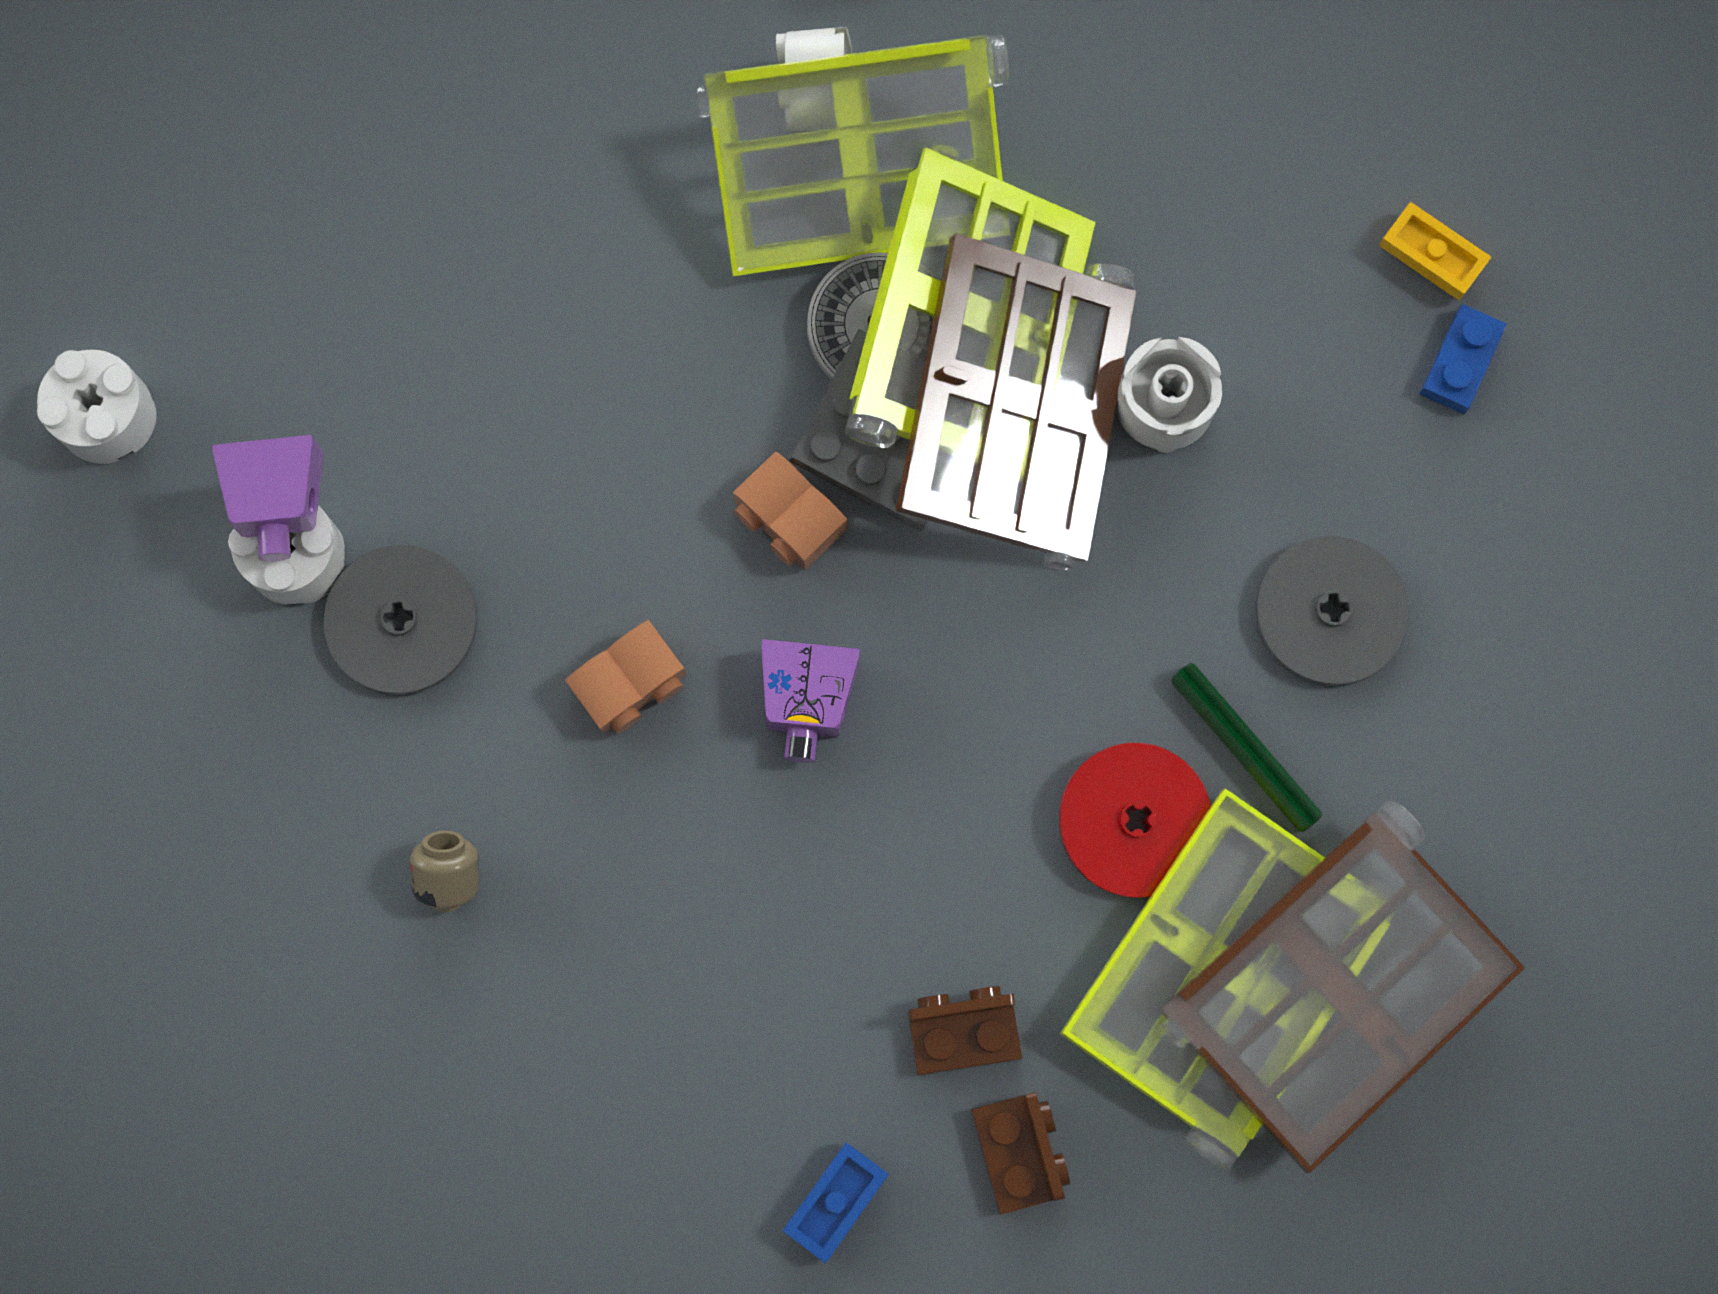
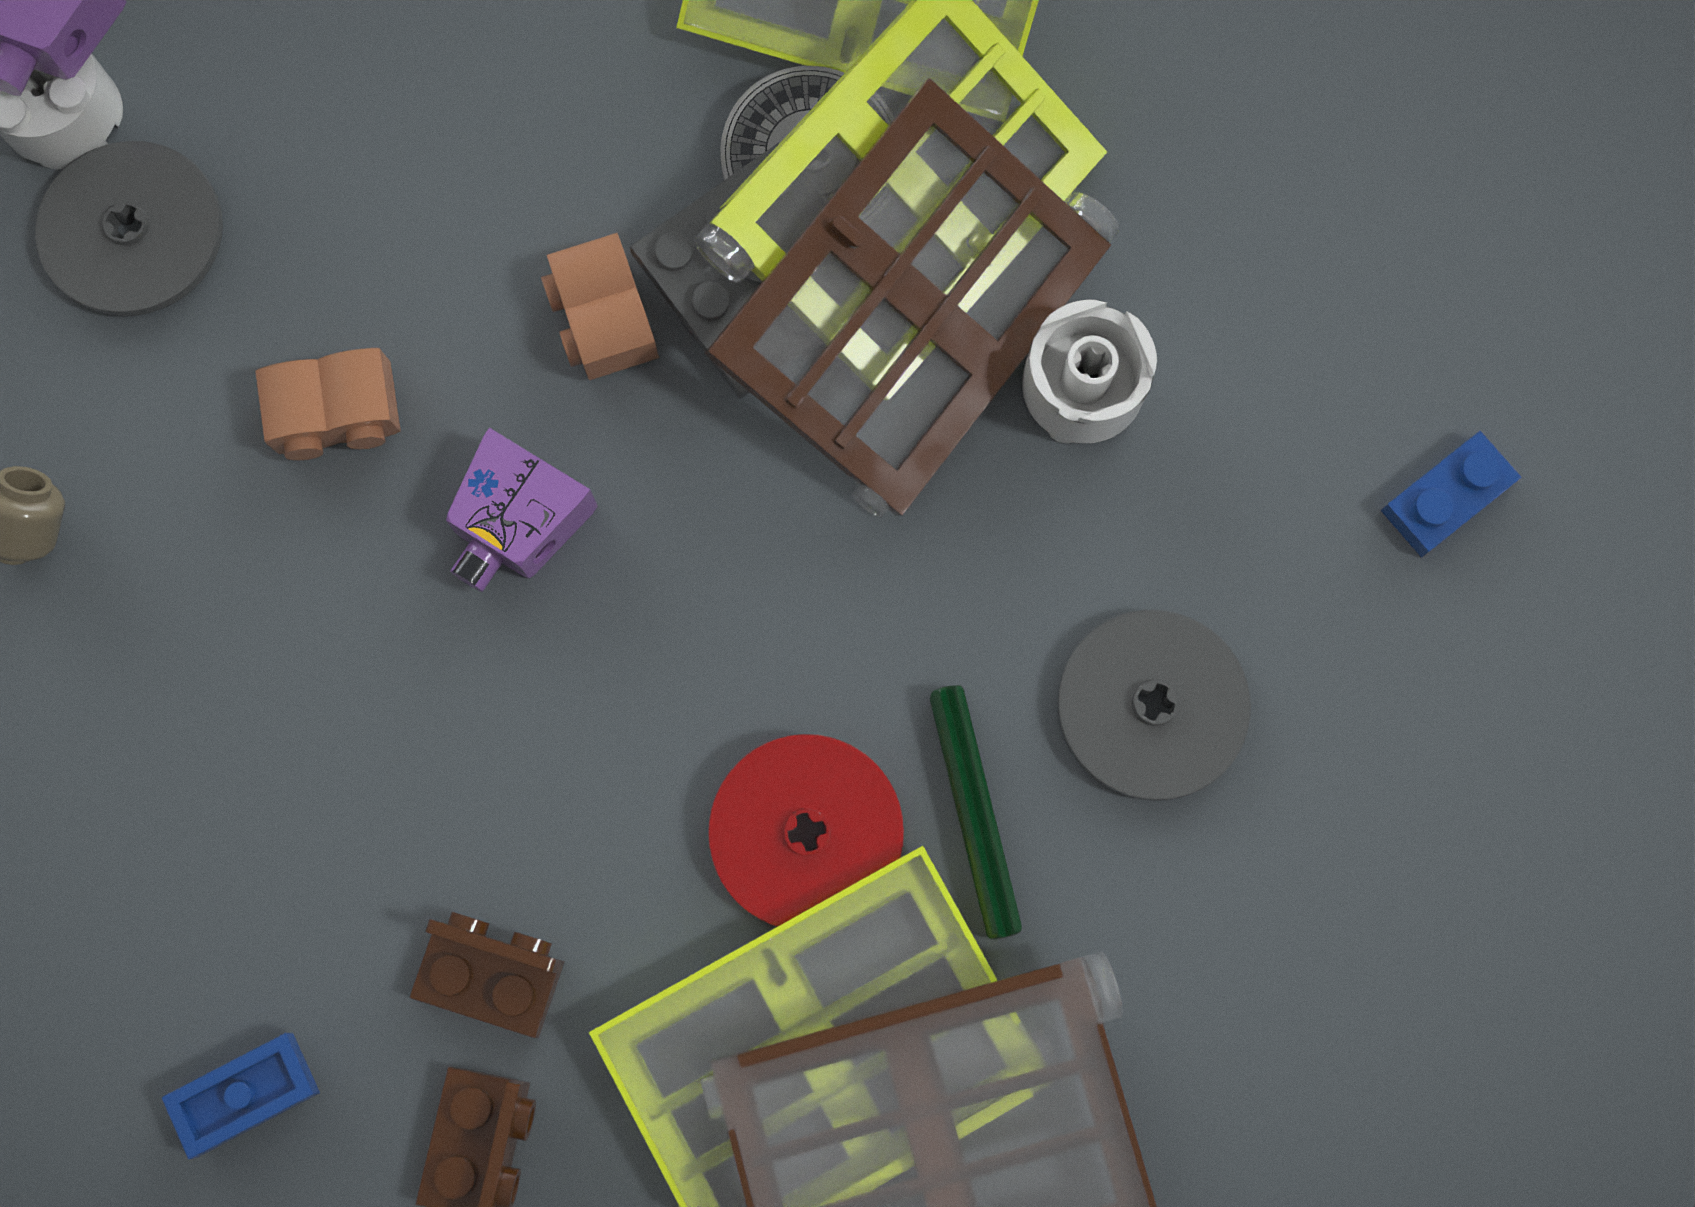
camera: 25 degrees right, 0 degrees up
yellow plate [1379,202,1492,301] -> none

